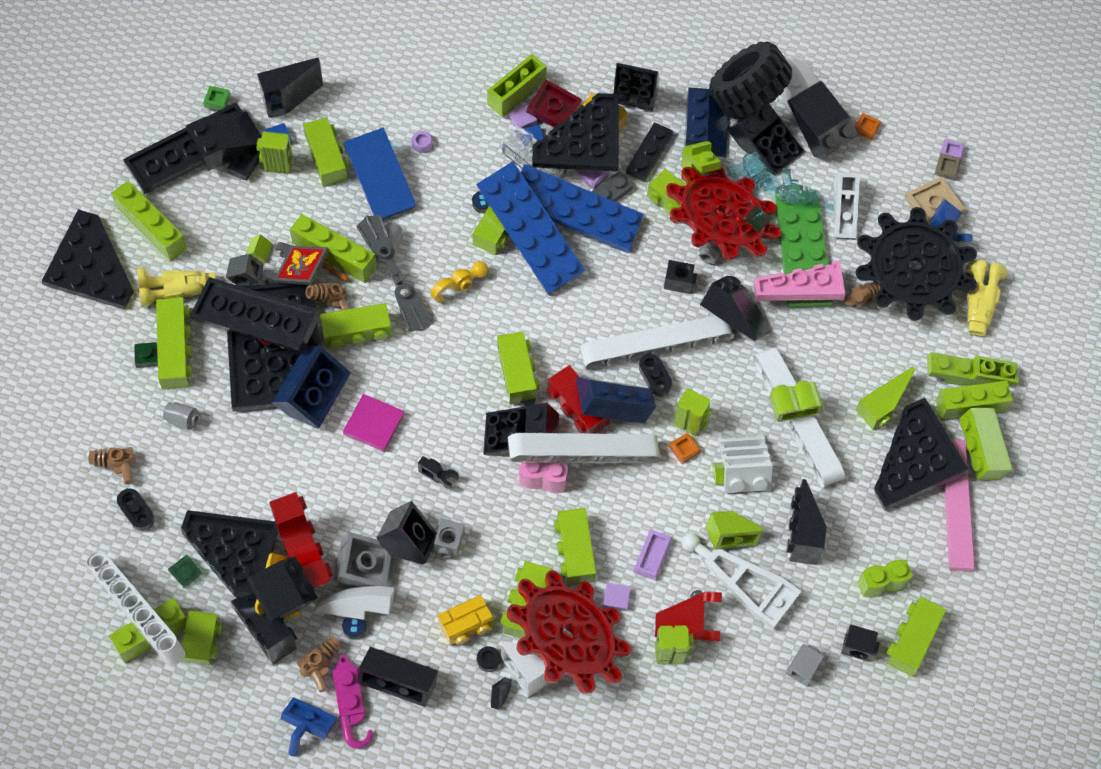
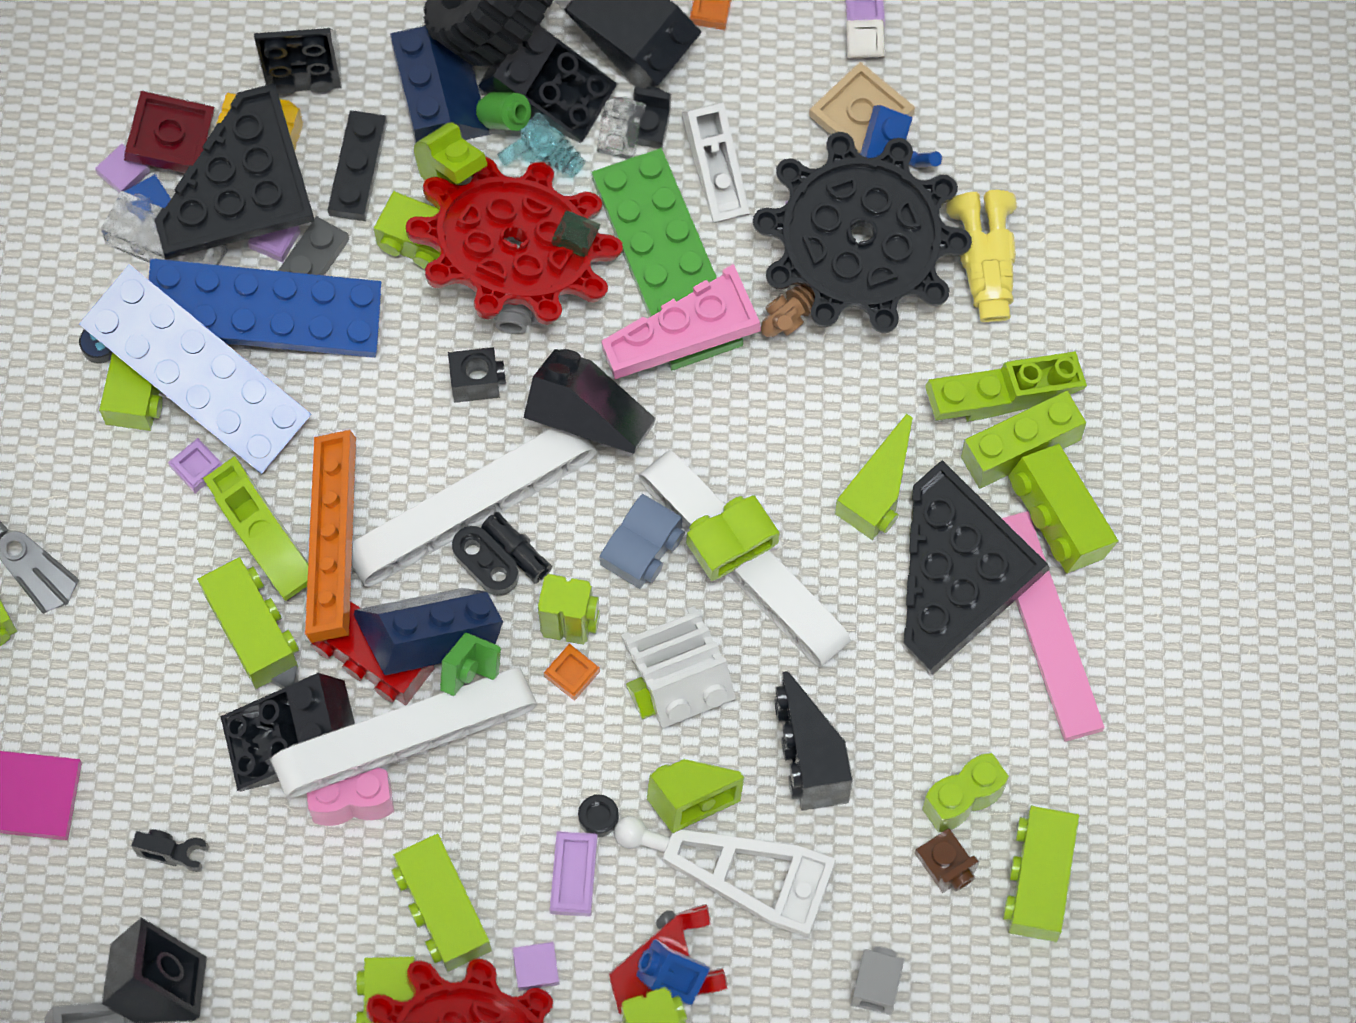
camera: 15 degrees left, 5 degrees up
yellow piece [430,261,488,303] -> none
light grey brick [434,519,465,558] -> none
lime brick [487,54,547,117] -> none
clear light blue piece [776,169,820,205] -> none
black brick [841,624,880,662] -> none
none -> lavender tile [168,438,222,493]
none -> lime slope [203,456,308,601]
none -> orange plate [305,430,356,643]
none -> bright green bracket [440,632,501,696]
none -> bright green brick [476,92,531,131]
none -> black pin [481,512,552,584]
none -> black tile [578,794,619,837]
none -> clear bracket [596,96,646,160]
none -> sand blue brick [599,493,685,589]
none -> black bracket [626,86,671,149]
none -> blue bracket [637,939,710,1006]
none -> reddish brown bracket [915,828,979,893]

